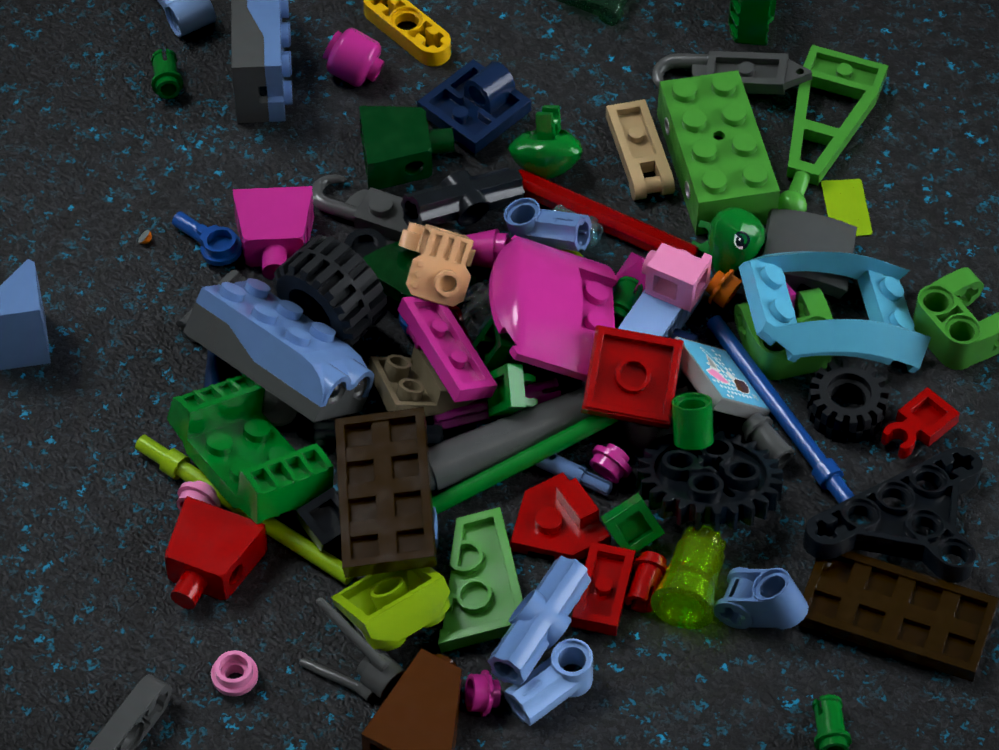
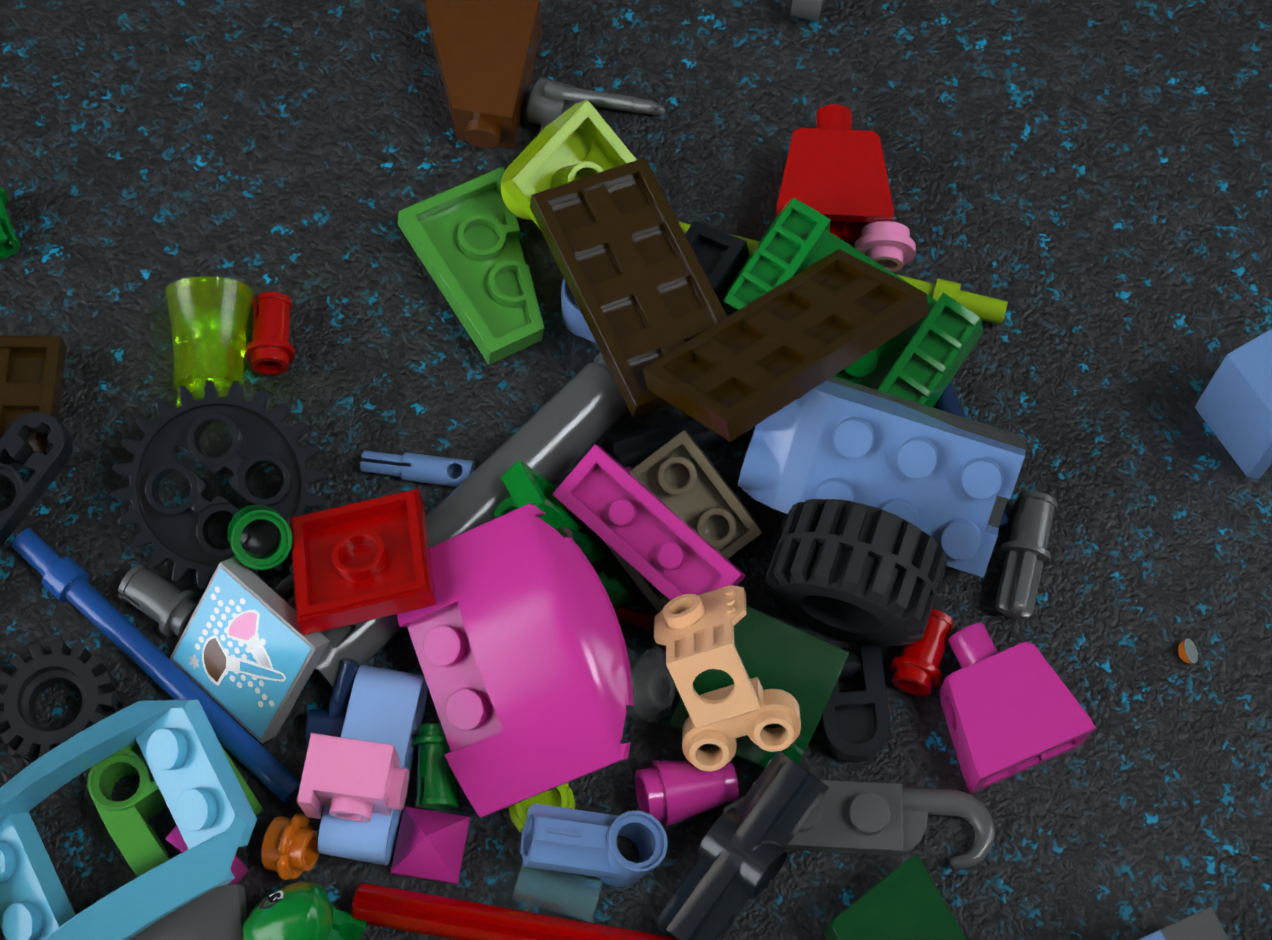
camera: 160 degrees right, 15 degrees up
blue plate [172,211,243,266] -> none
bright pink plate [211,650,258,696] -> none
green piece [432,415,620,515] -> none
dark pink plate [465,670,501,716] -> none
medium blue piece [487,555,592,686] -> none
light blue piece [504,638,593,726] -> none
red plate [510,472,611,561] -> none
red plate [571,542,636,636] -> none
dark pink plate [589,443,632,484] -> none
green tile [601,492,665,552] -> none
medium blue piece [713,567,809,629] -> none
none -> dark brown plate [643,249,929,442]

